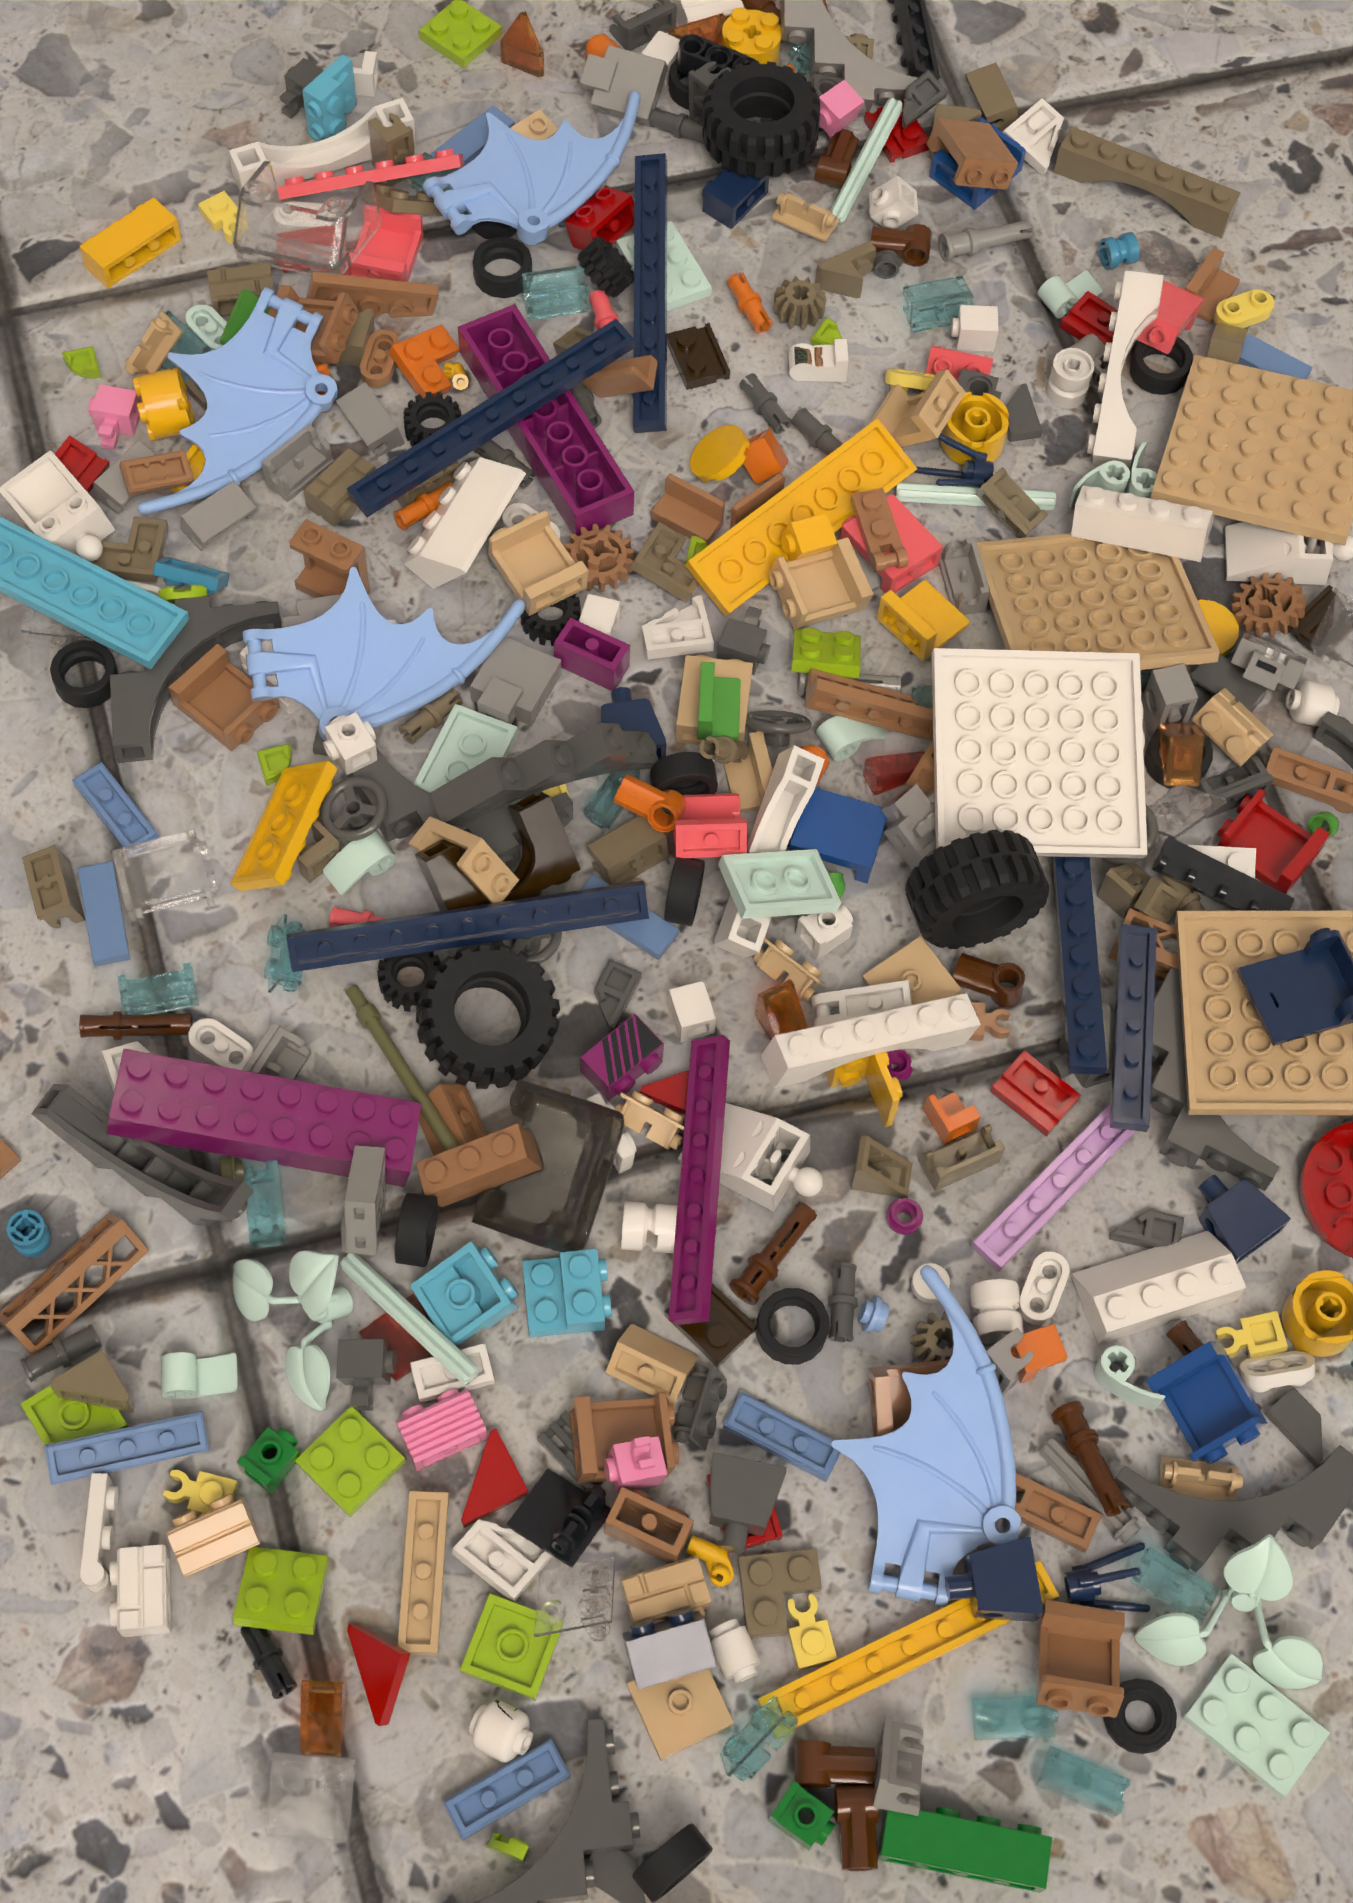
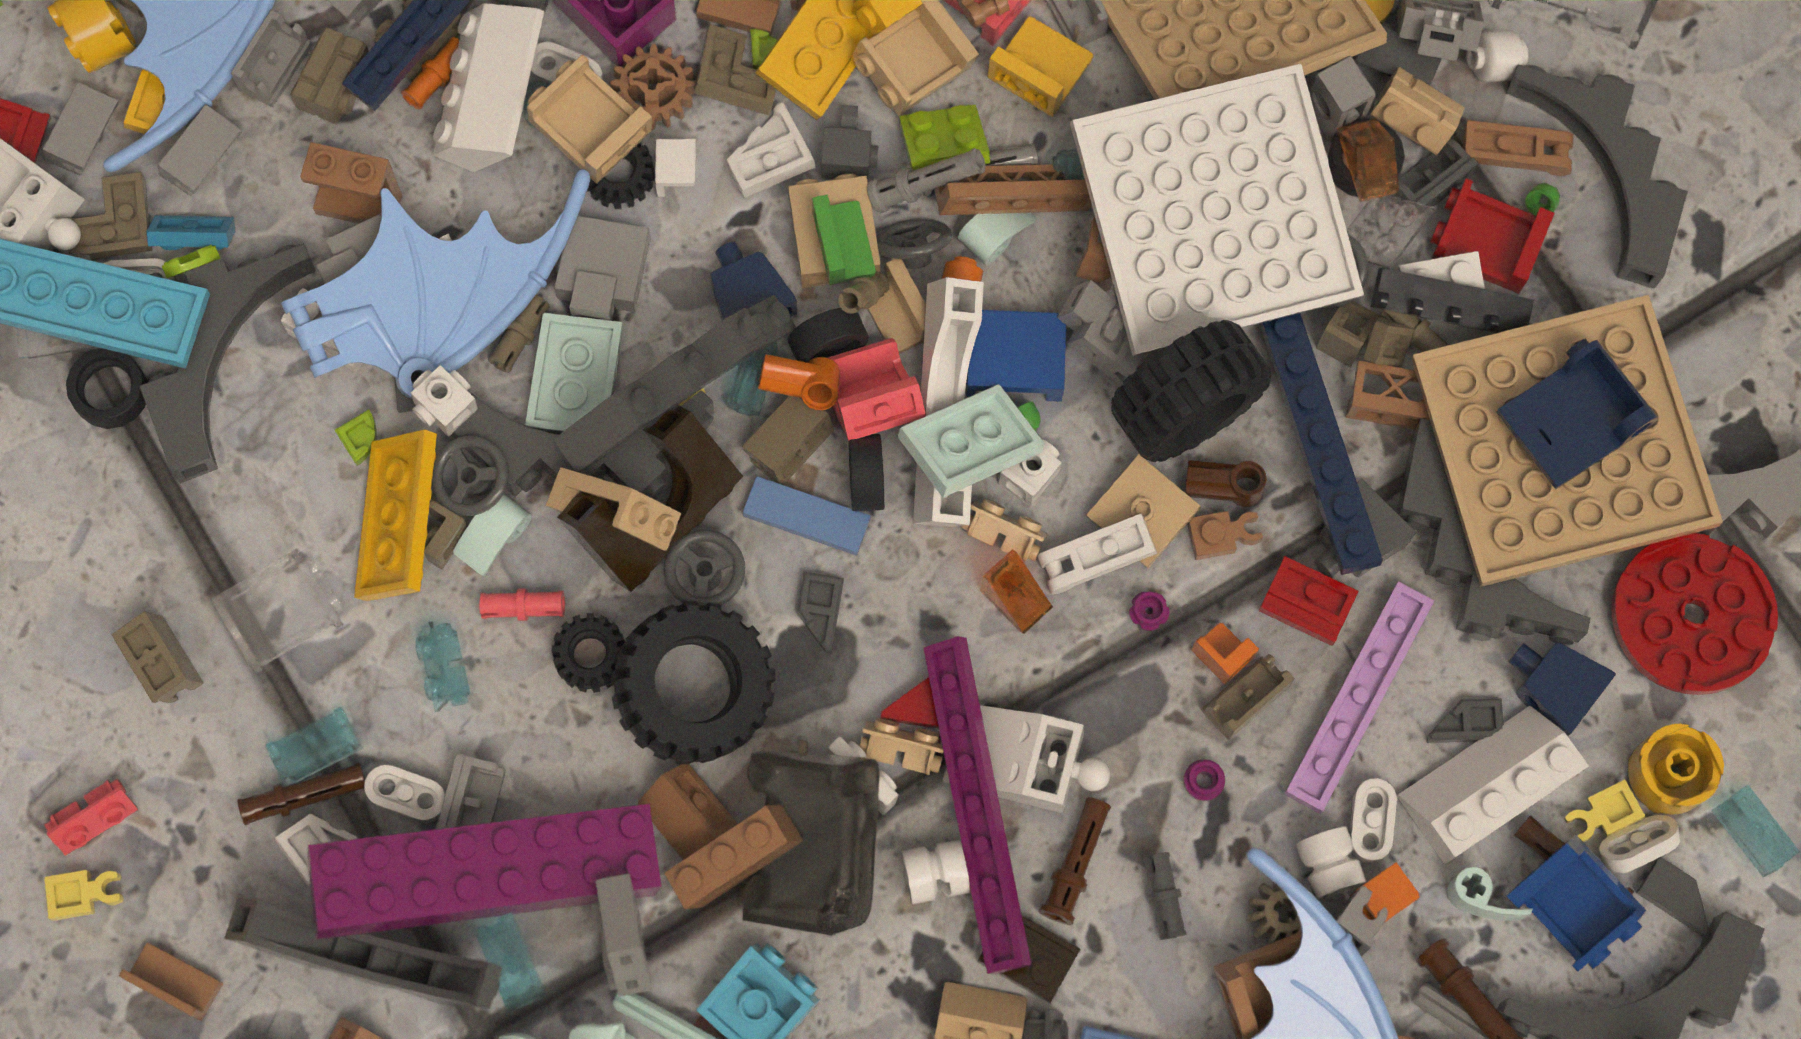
camera: 15 degrees left, 10 degrees up
medium blue tile [72,762,161,859] -> none
medium blue tile [77,861,131,967] -> none
bright pink brick [88,384,140,450] -> none
medium nougat plate [119,450,194,497] -> none
medium nougat panel [169,643,280,751] -> none
olive plate [219,1156,244,1182] -> none
dark blue plate [286,881,649,972] -> none
olive bar [346,985,459,1151] -> none
black tyre [395,1193,438,1267] -> none
medium azure plate [522,1249,612,1338] -> none
magenta brick [554,617,630,691] -> none
magenta brick [580,1014,664,1101] -> none
white panel [668,981,716,1042] -> none
black tyre [756,1288,829,1365] -> none
white arch [761,993,981,1088] -> none
yellow bracket [826,1052,902,1127] -> none
dark tan slope [851,1135,913,1198] -> none
light blue plate [858,1295,889,1333] -> none
clear red slope [863,751,934,796] -> none
white tile [911,1263,950,1303] -> none
dark blue plate [1110,924,1157,1132] -> none
tan hinge [1159,1456,1243,1500] -> none
none -> light grey pin [867,148,986,213]

